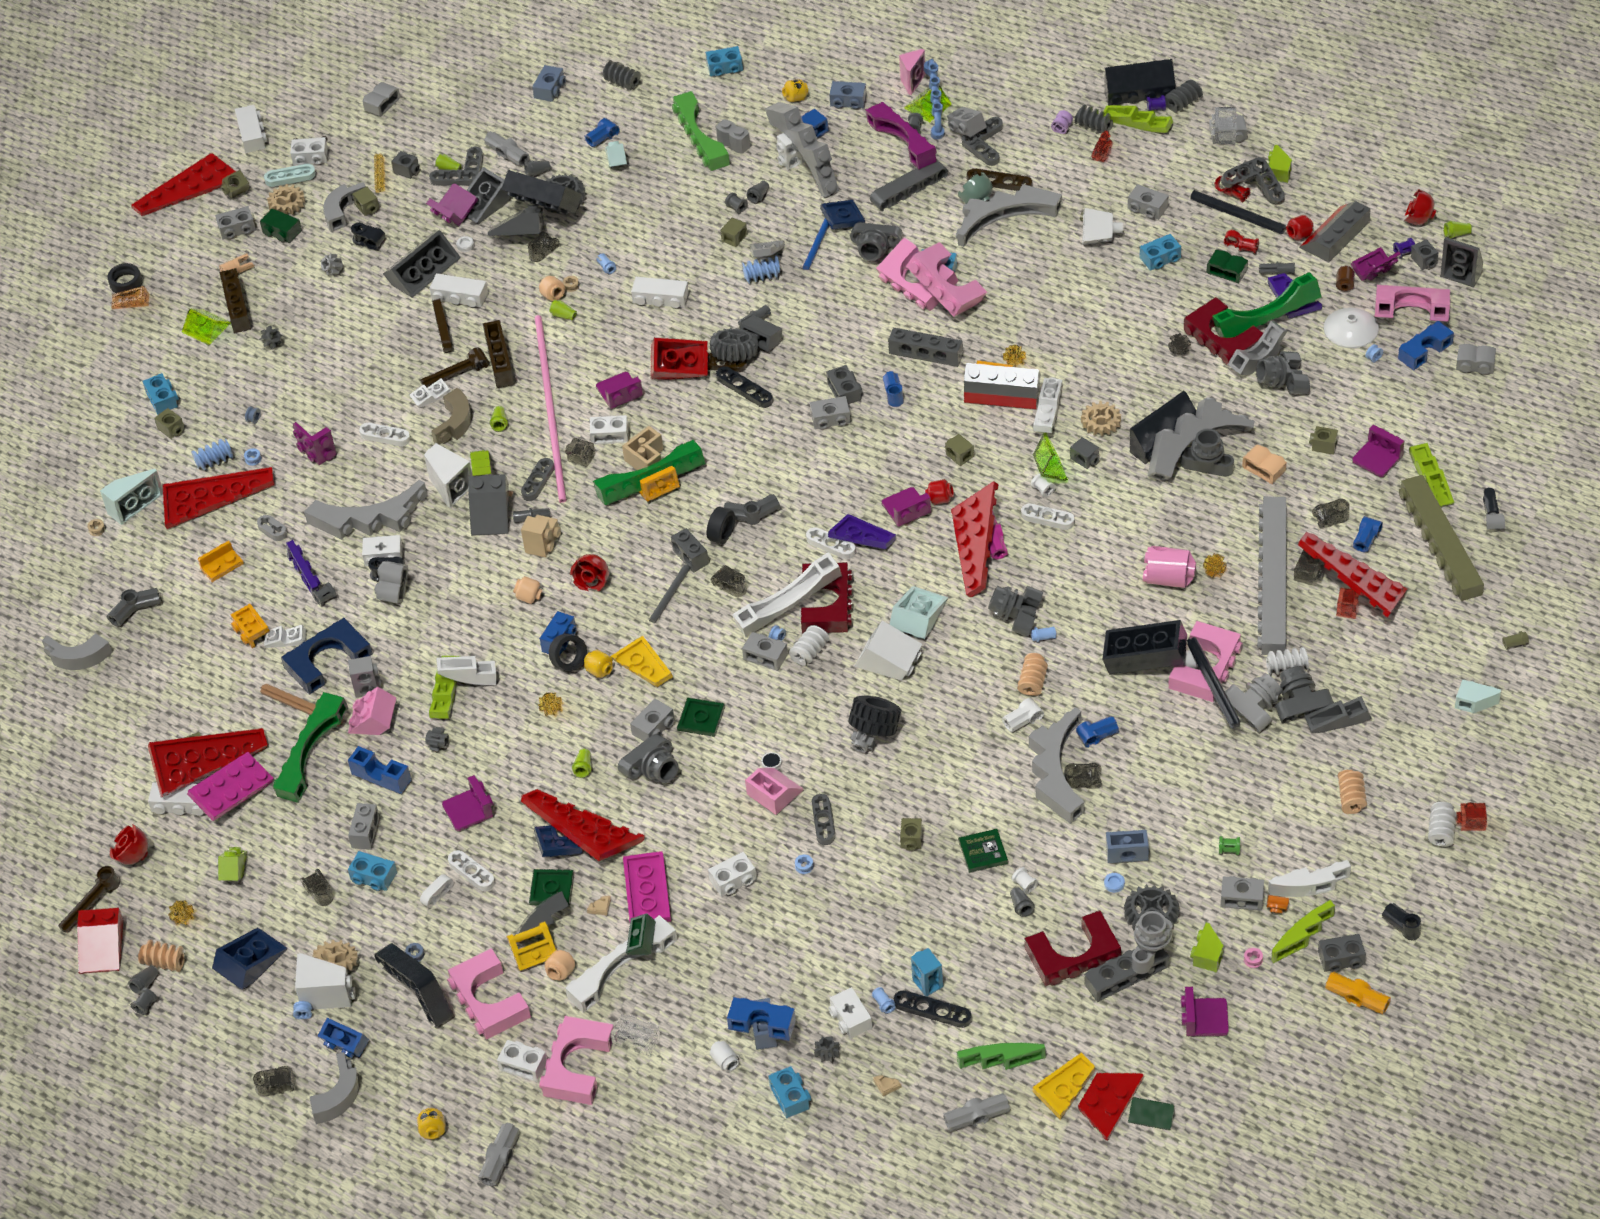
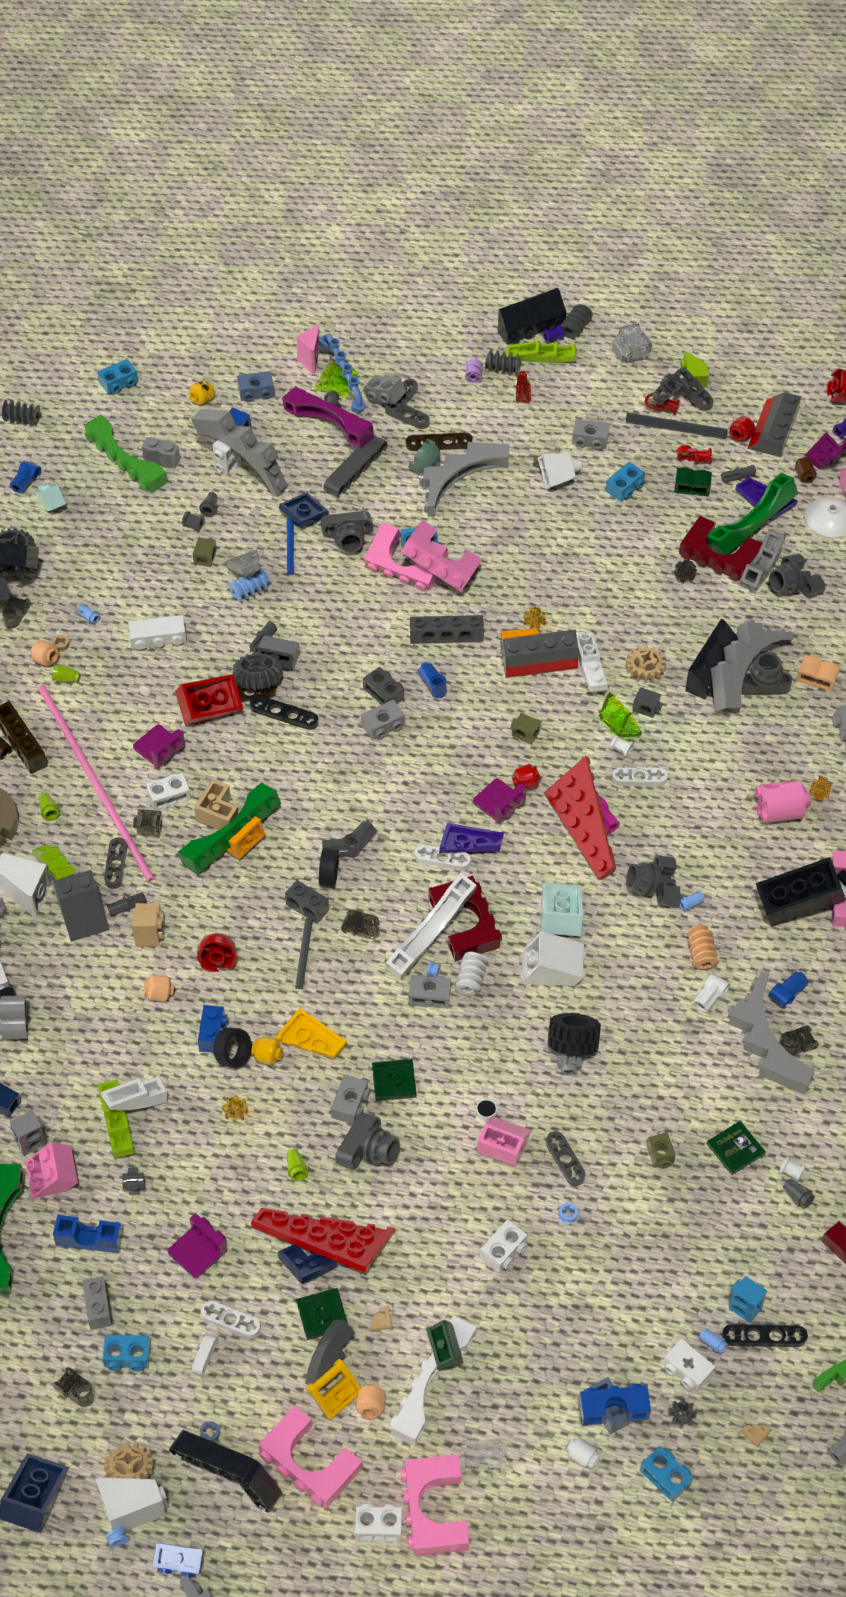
camera: 25 degrees left, 5 degrees up
dark pink plate [623,851,671,922] -> none

